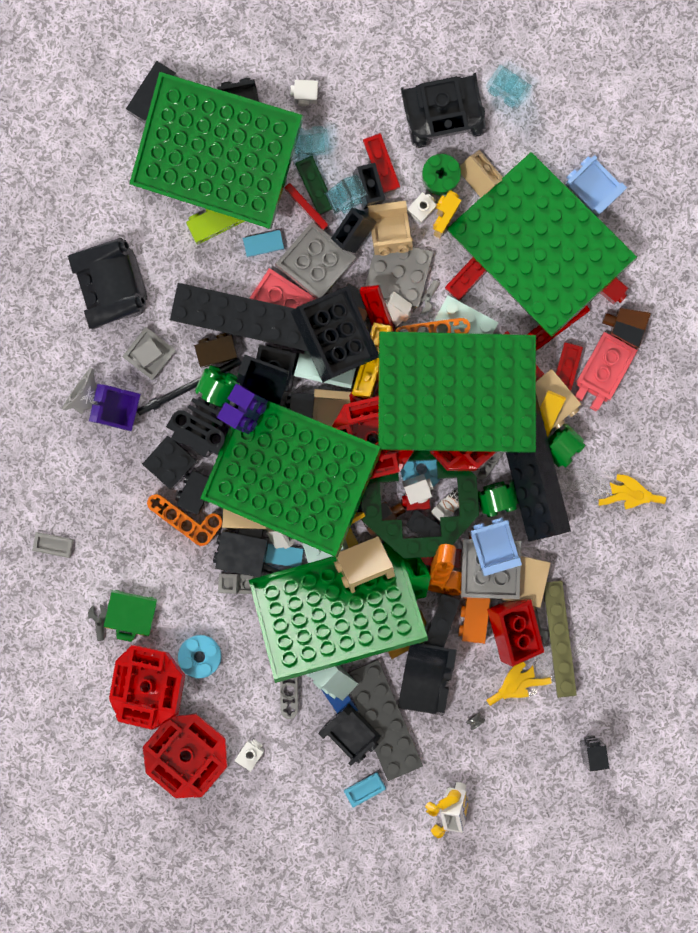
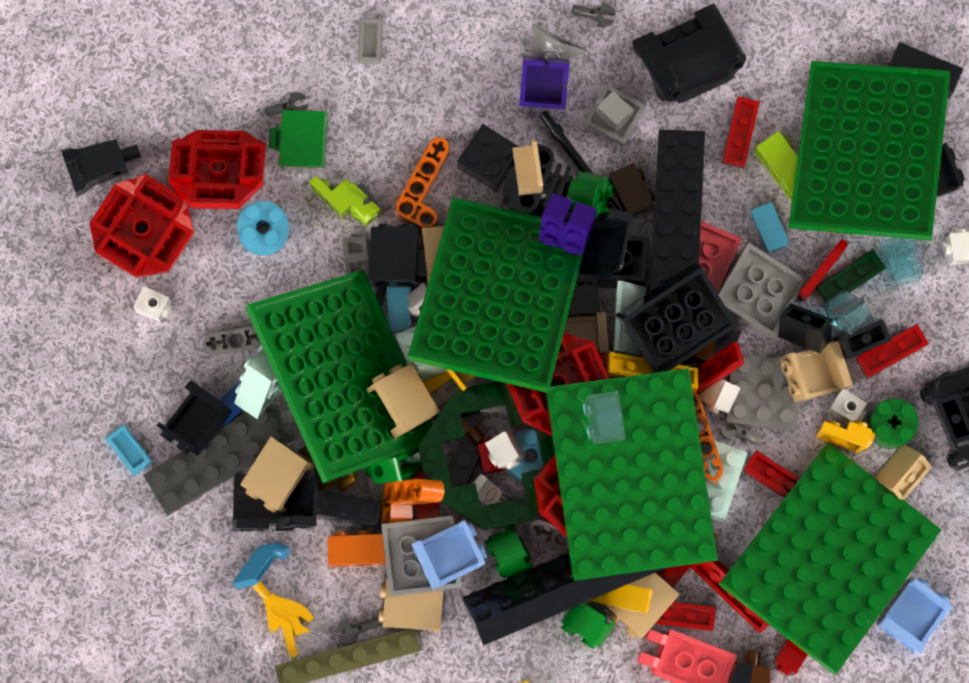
camera: 75 degrees right, 10 degrees down
black brick [175,470,209,515] -> none
torso [425,782,469,838] -> none
dark grey bush [466,712,485,730] -> none
red slope [487,599,544,667] -> none
none -> black piece [61,139,141,197]
none -> dark azure piece [233,542,290,589]
none -> tan panel [240,437,315,513]
none -> lime plate [309,176,381,226]
none -> tan panel [512,140,543,195]
none -> dark grey bar [572,3,616,28]
none -> clear light blue brick [583,391,626,446]
none -> red plate [722,96,760,169]

